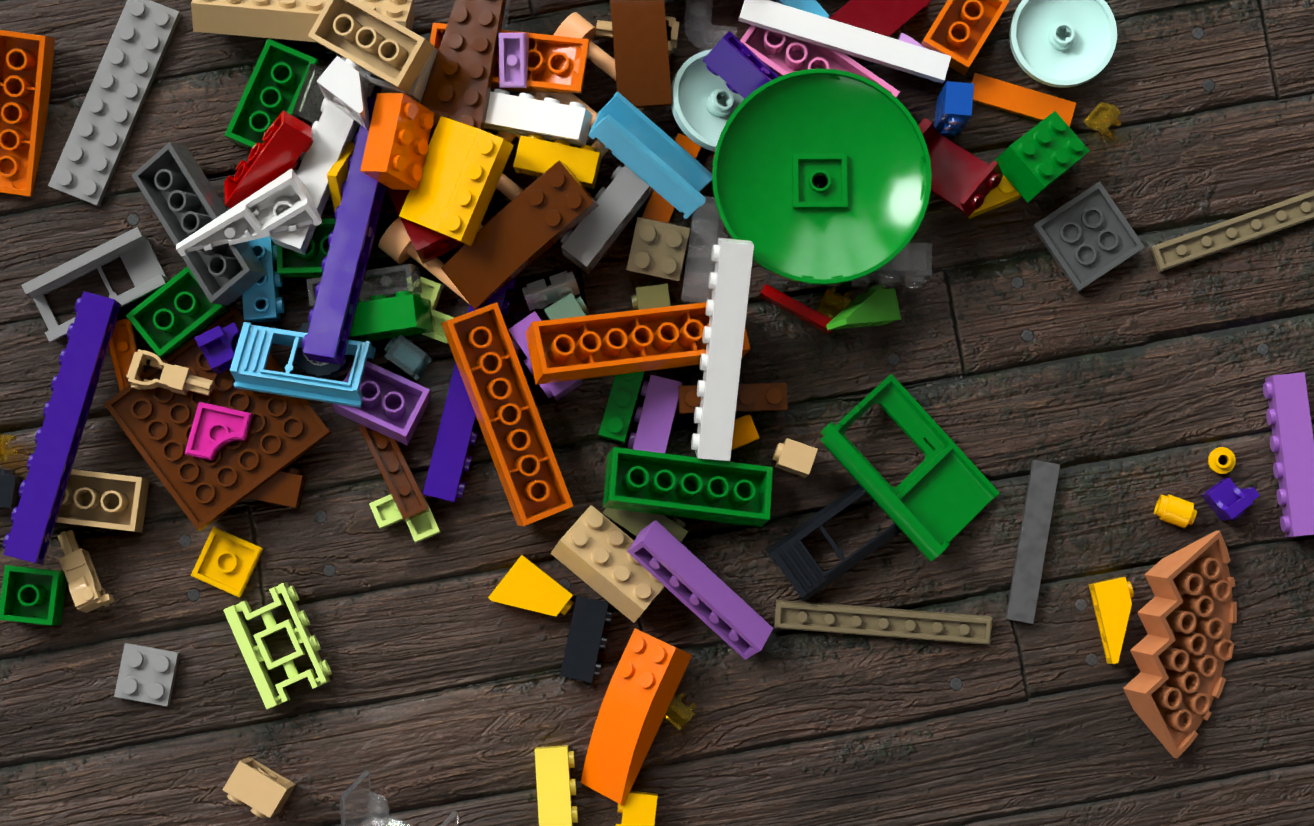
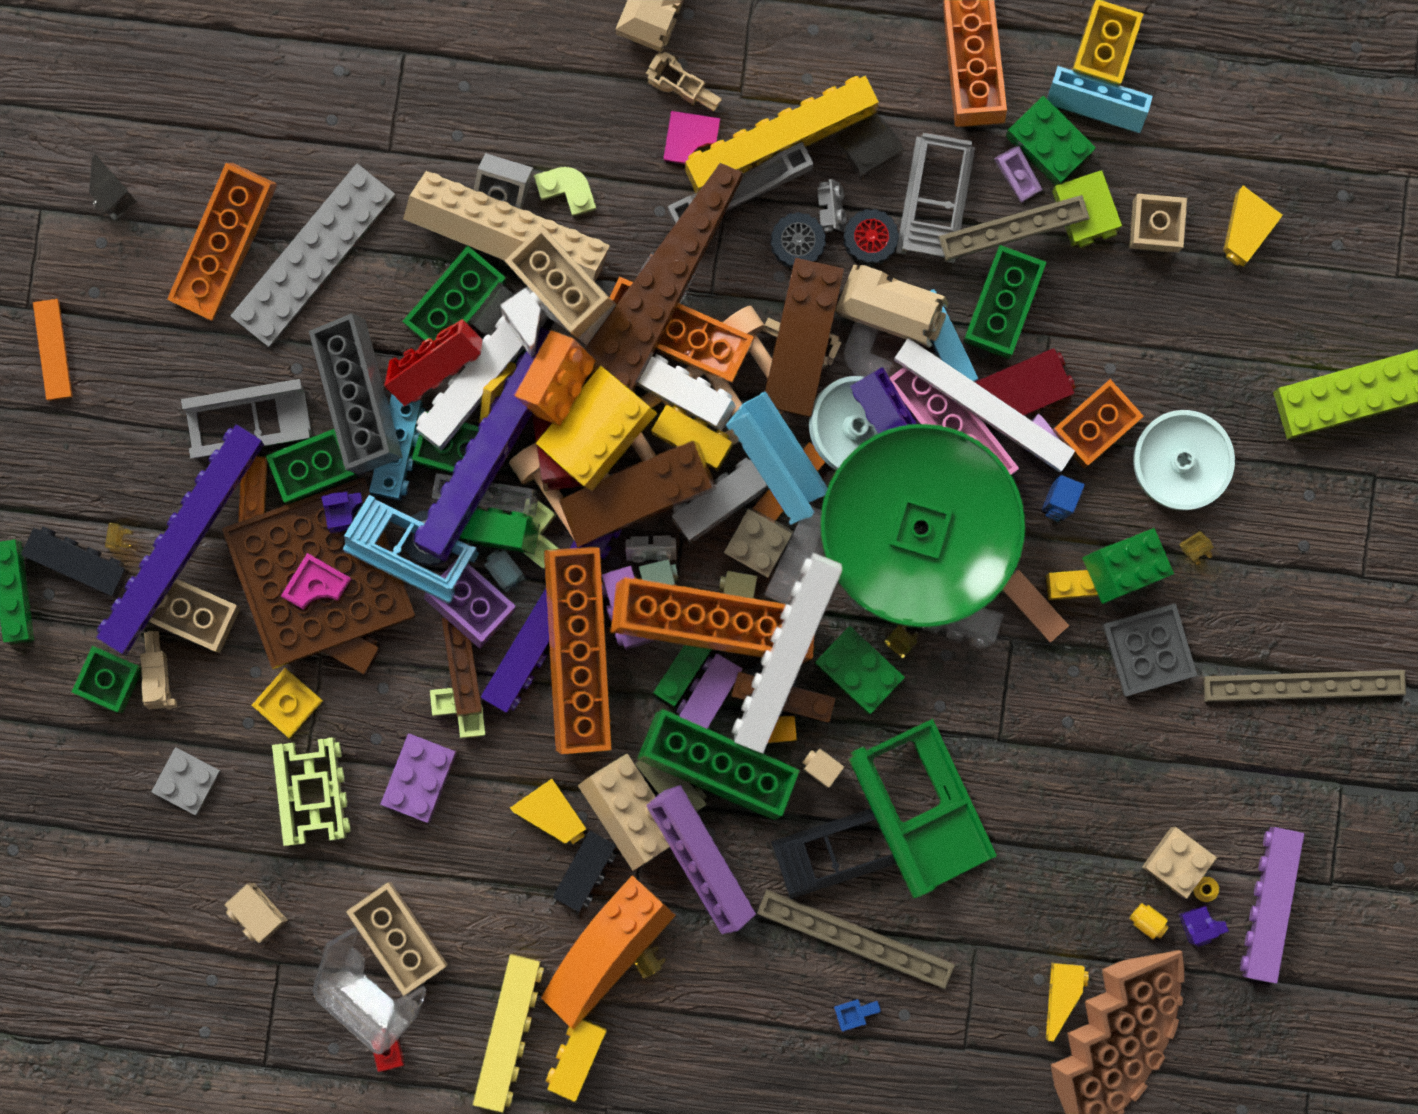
camera: 15 degrees right, 0 degrees up
tan piece [127,349,214,396] -> none
white wedge [176,168,322,256] -> none
lavender slope [499,33,529,88] -> none
red tile [759,284,832,334] -> none
bright green slope [826,285,901,330] -> none
dark red panel [918,118,1003,216] -> none
orange tile [971,73,1076,127] -> none
flat silver tile [1005,460,1060,624] -> none
none -> tan brick [346,882,448,996]
none -> medium lavender brick [381,733,458,823]
none -> green brick [814,625,905,715]
none -> blue plate [834,999,881,1031]
none -> nougat tile [1002,570,1069,643]
none -> tan brick [1142,827,1217,898]

